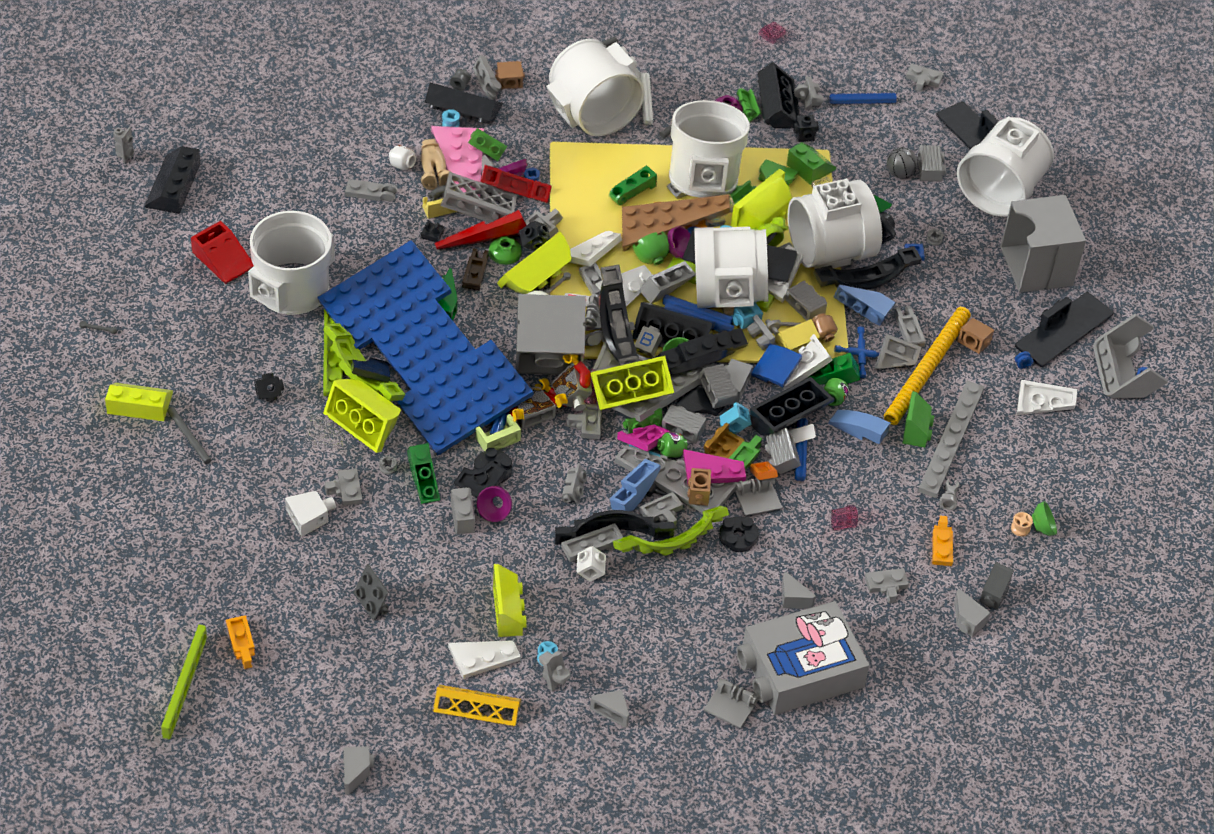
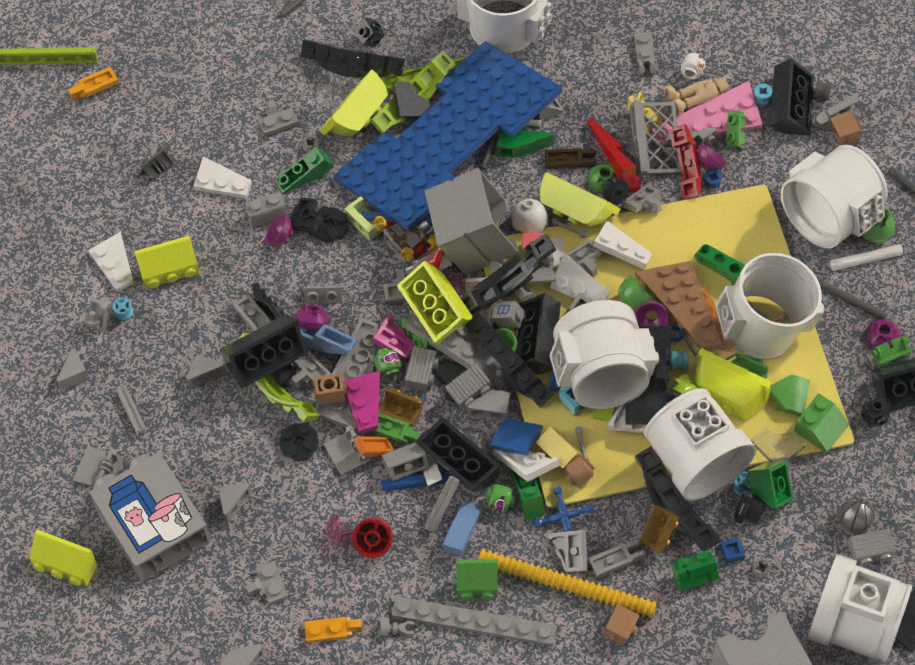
camera: 85 degrees right, 10 degrees up
white torso [285,491,336,537] -> none
black tile [421,220,444,242] -> none
yellow fence [433,685,521,726] -> none
white brick [577,546,606,581] -> none
medium azure brick [720,402,751,435] -> none
light grey hips [747,315,780,350] -> none
light grey brick [785,281,827,321] -> none
medium blue slope [834,285,895,326] -> none
none -> neon yellow slope [29,530,98,586]
none -> light grey axle [116,384,146,435]
none -> light grey slope [186,354,225,388]
none -> white wing [193,156,252,199]
none -> black slope [220,314,309,389]
none -> magenta piece [295,304,329,330]
none -> black piece [301,39,405,78]
none -> red cylinder [352,517,393,558]
none -> light grey axle [424,476,459,532]
none -> pearl gold bracket [639,505,678,554]
none -> green brick [671,551,719,591]

